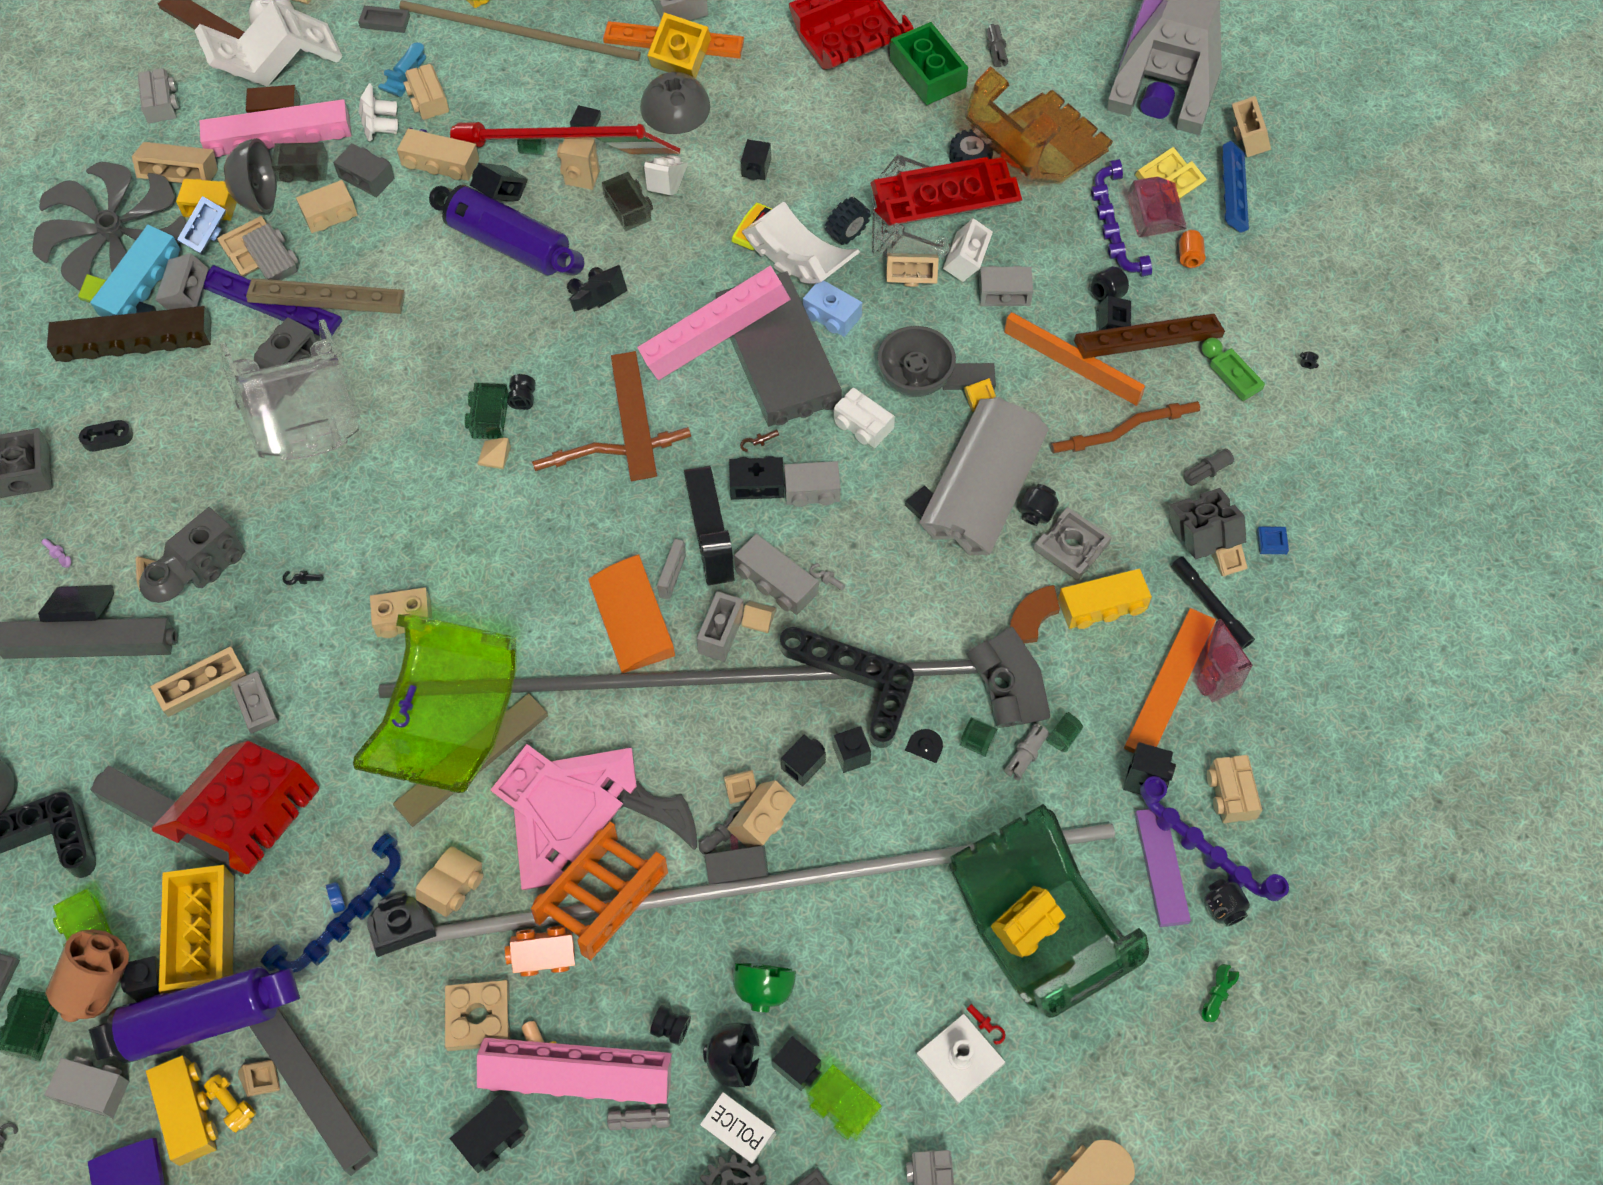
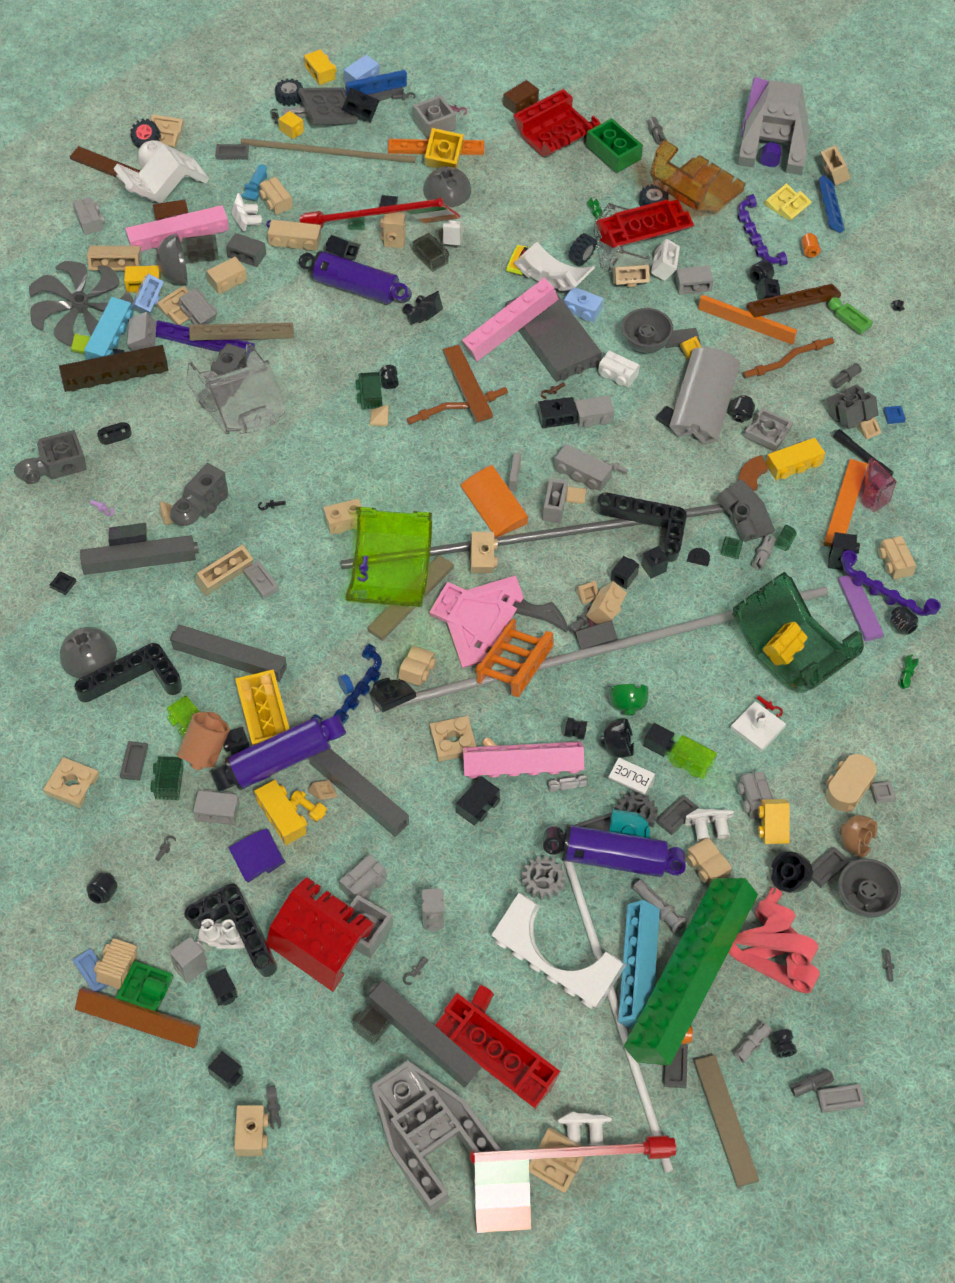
camera: 10 degrees left, 5 degrees down
red slope [152,741,319,874] -> none
brick [505,926,575,977] -> none
black beam [684,465,735,586] -> none
black brick [741,139,771,180] -> none
clear pink slope [1127,176,1187,238] -> none
none -> tan brick [470,532,498,573]
none -> green piece [587,198,605,221]

